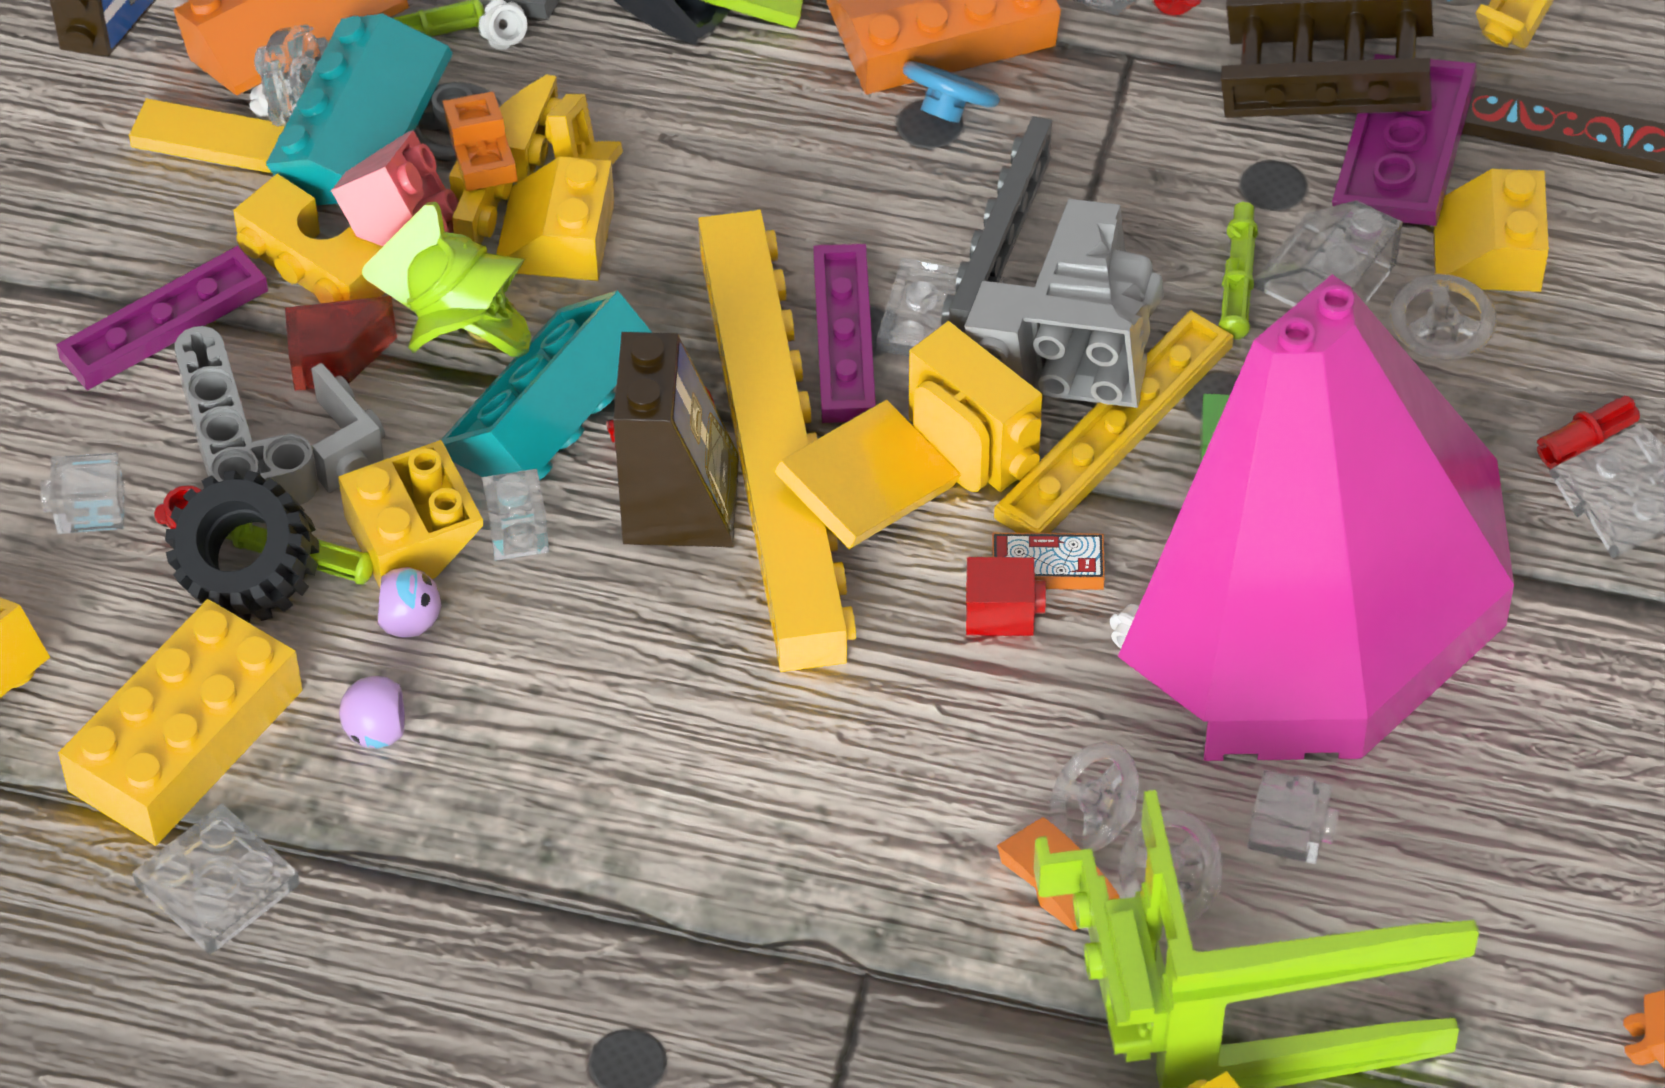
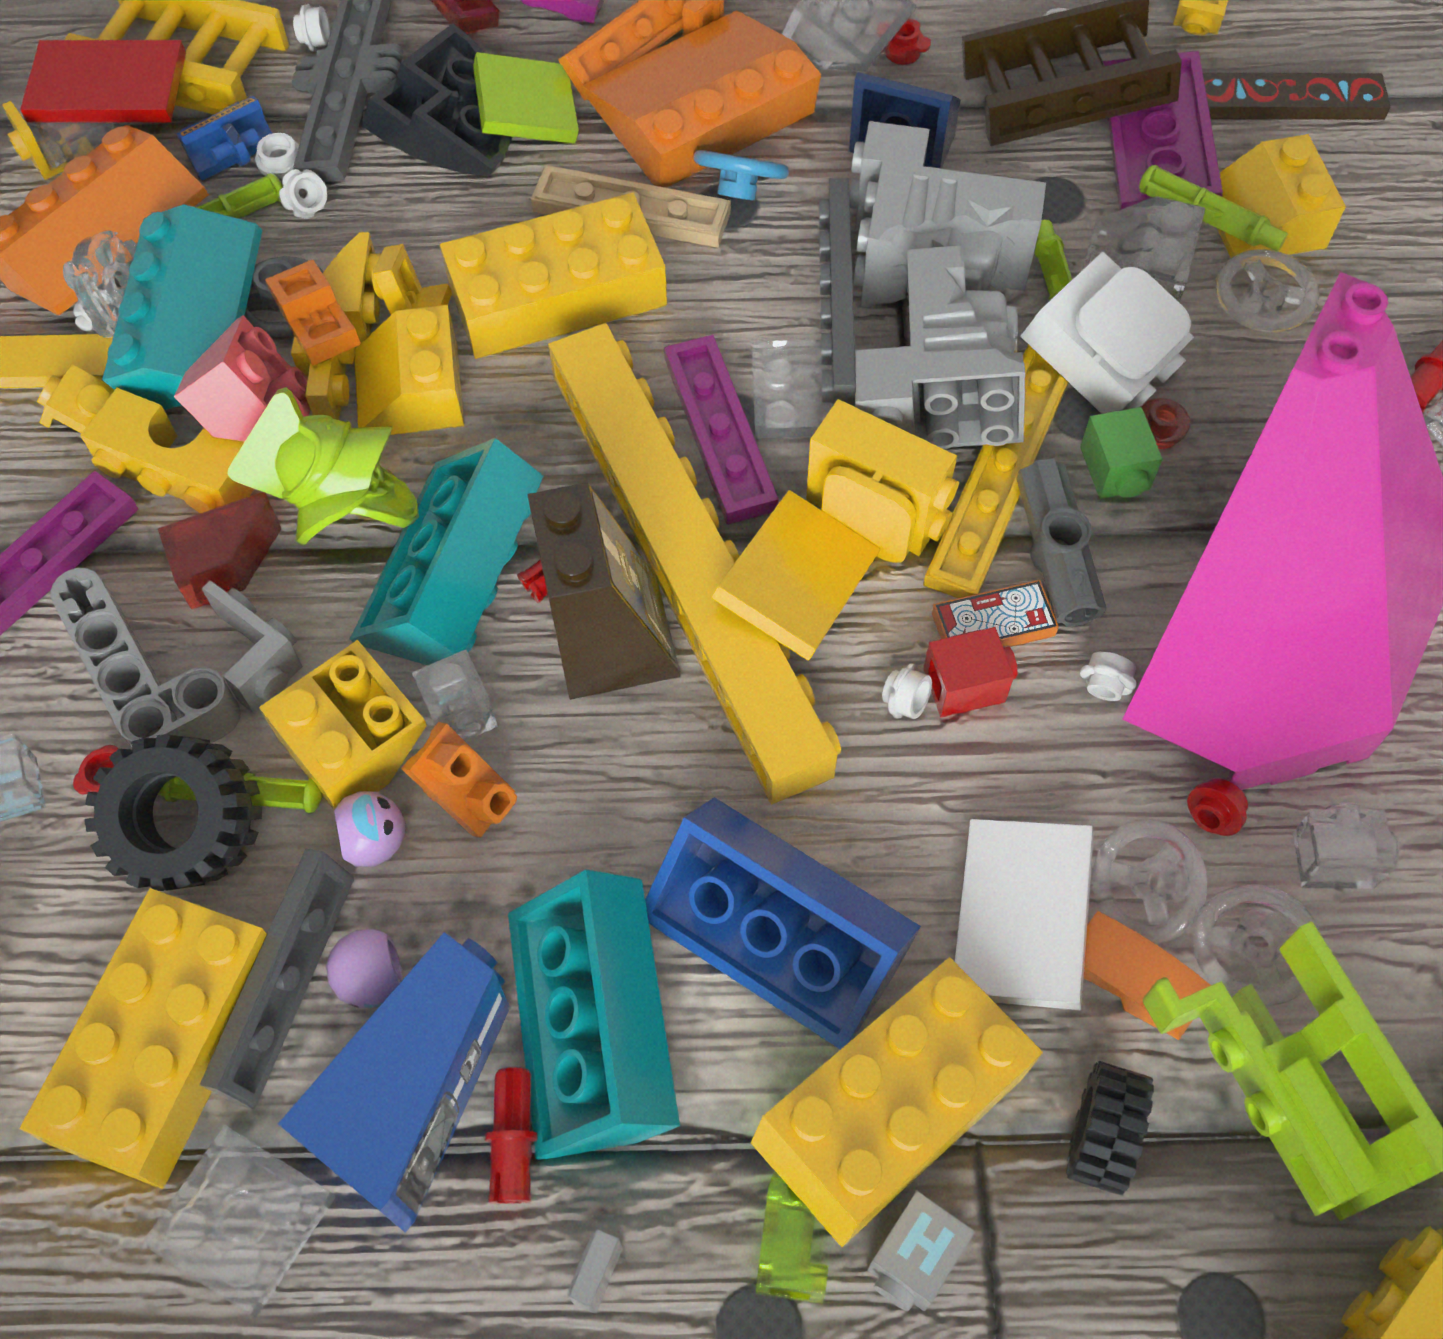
camera: 15 degrees left, 10 degrees up
none -> yellow bracket [37,364,114,434]
none -> dark grey tile [200,848,354,1110]
none -> blue slope [278,932,510,1233]
none -> orange hips [401,722,517,838]
none -> yellow brick [440,192,667,359]
none -> red axle [485,1067,538,1204]
none -> teal slope [508,869,680,1159]
none -> tan tile [531,165,731,248]
none -> light grey tile [567,1229,623,1314]
none -> blue slope [645,797,921,1050]
none -> yellow brick [751,957,1043,1247]
none -> clear neon green leg [756,1171,828,1304]
none -> dark blue slope [849,72,961,169]
none -> light grey brick [850,121,1046,309]
none -> light grey brick [868,1191,975,1311]
none -> white plate [882,664,932,719]
none -> white tile [955,819,1094,1010]
none -> dark grey piece [1017,458,1107,627]
none -> white brick [1020,251,1194,414]
none -> black tyre [1066,1060,1154,1196]
none -> lime piece [1139,165,1288,252]
none -> red plate [1187,778,1248,836]

